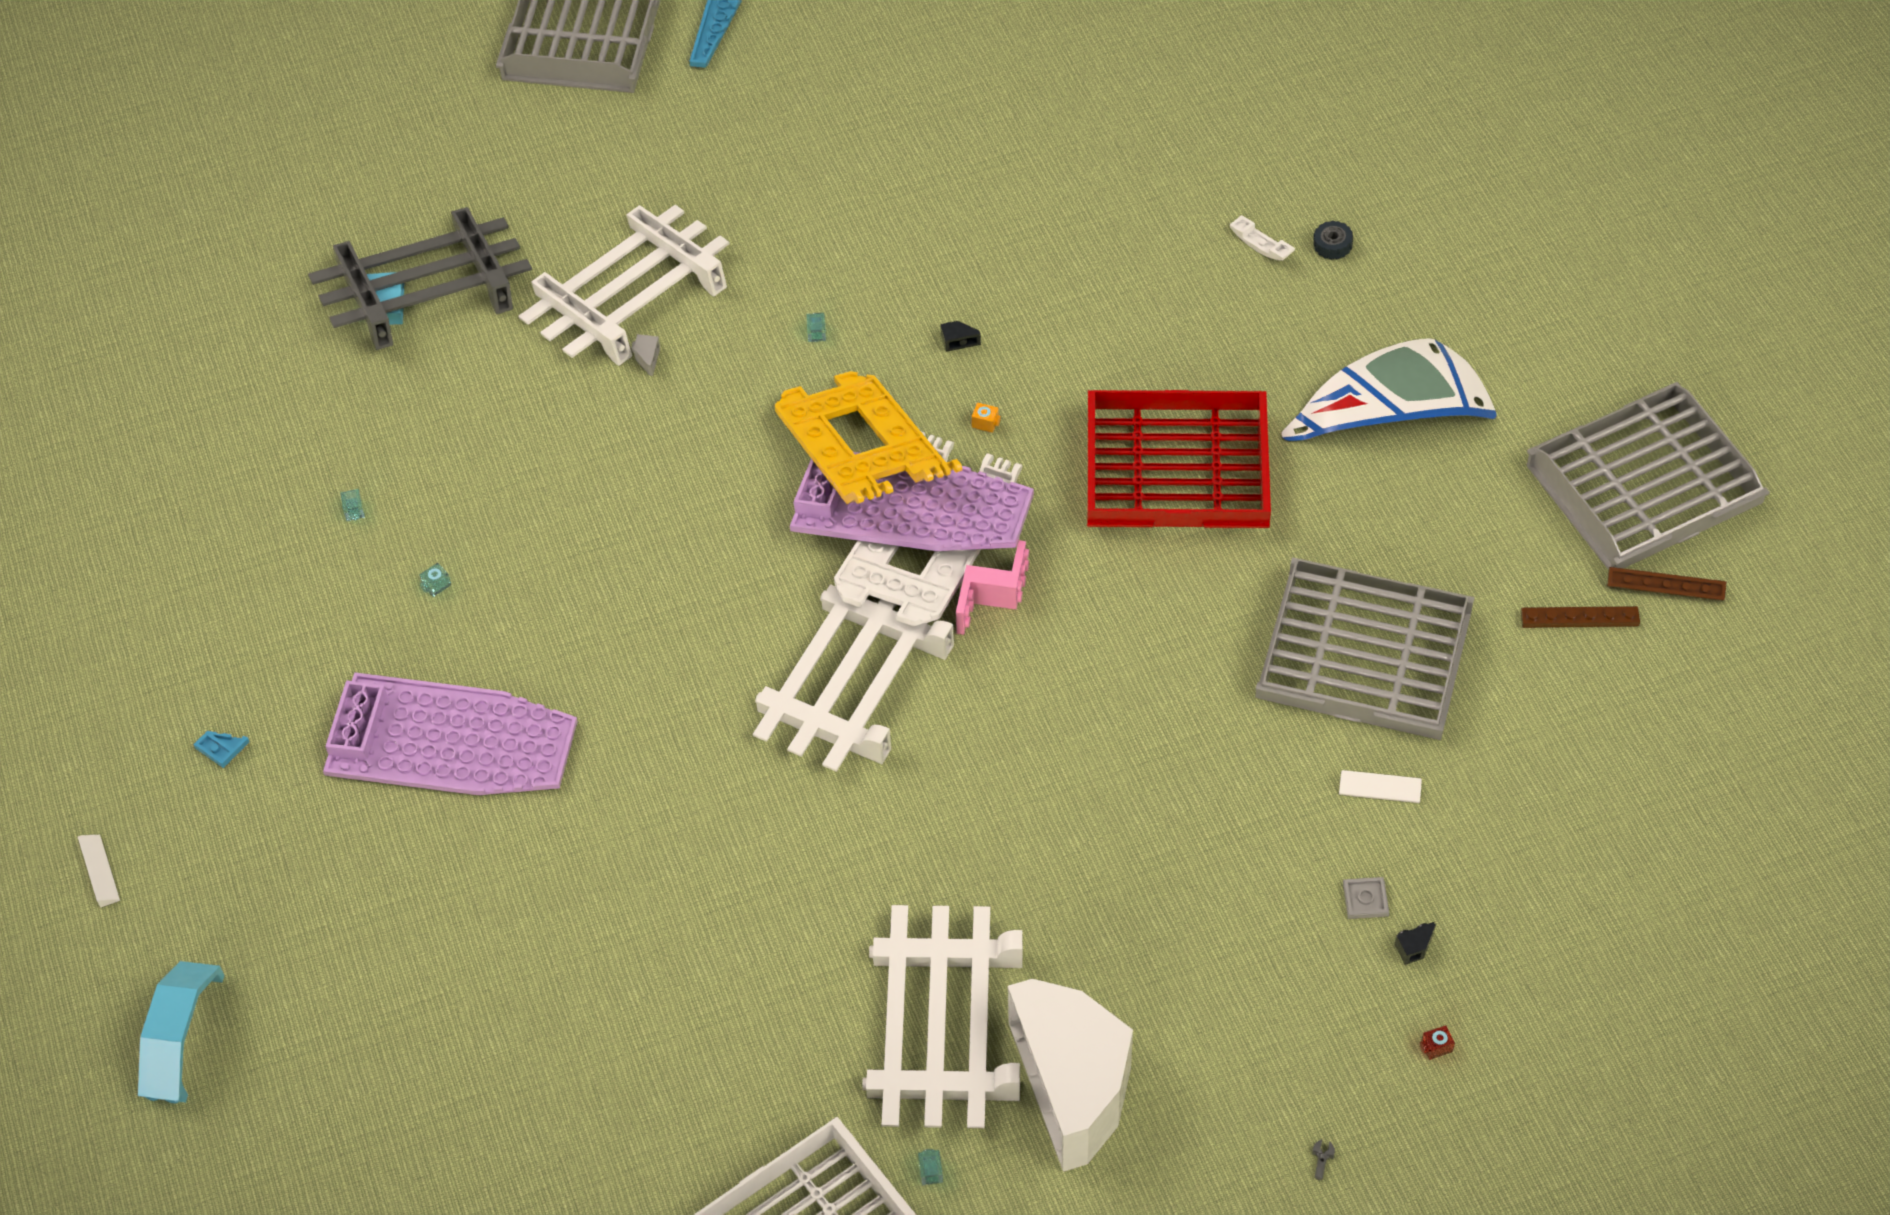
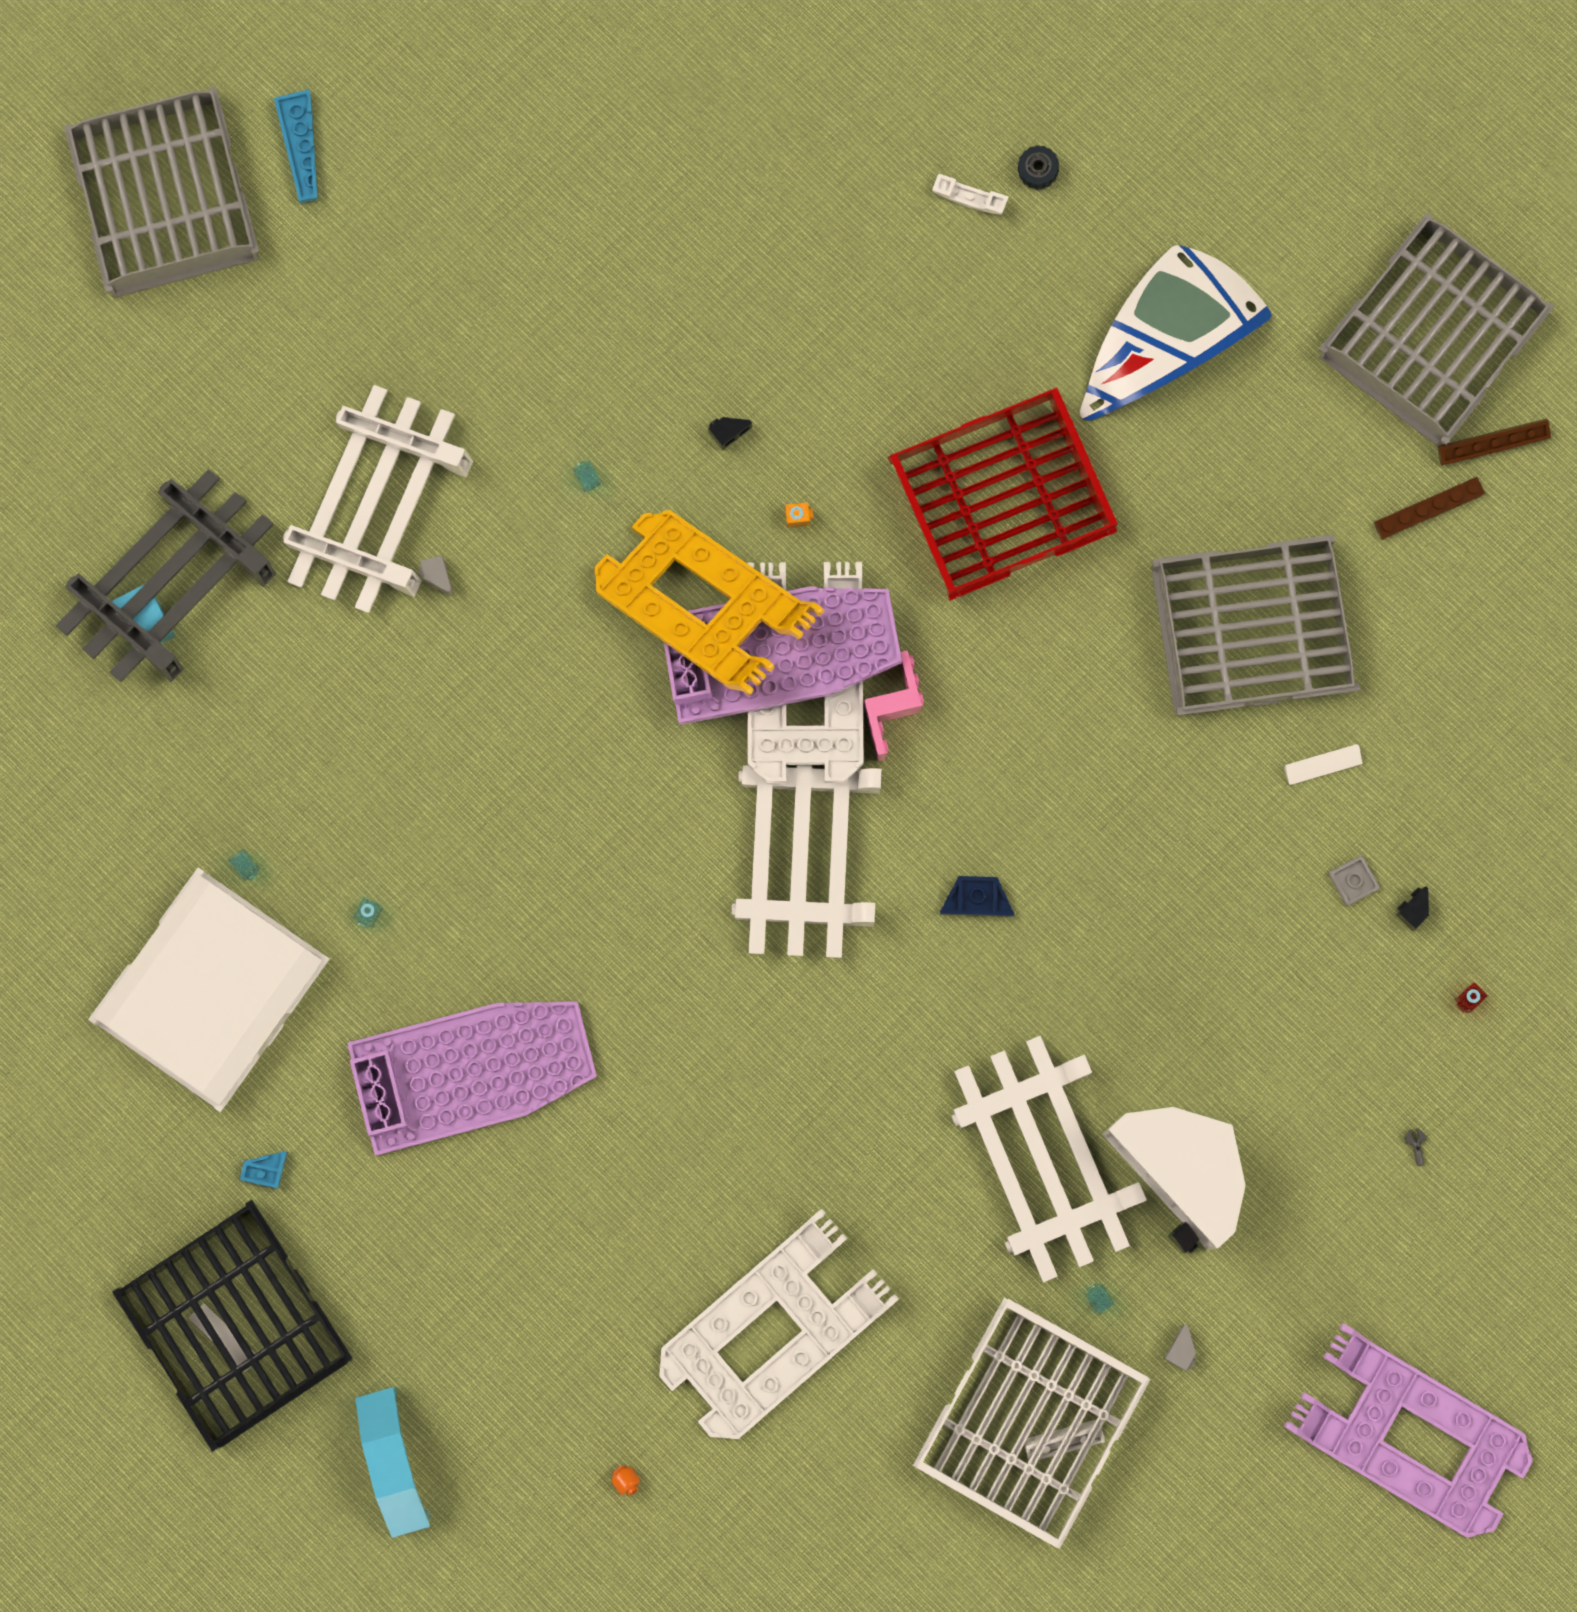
camera: 25 degrees left, 25 degrees up
none -> white panel [88,868,330,1112]
none -> black bar [112,1200,353,1452]
none -> orange head [611,1465,640,1496]
none -> white bracket [659,1209,899,1439]
none -> dark blue wing [940,876,1014,917]
none -> black slope [1168,1222,1200,1253]

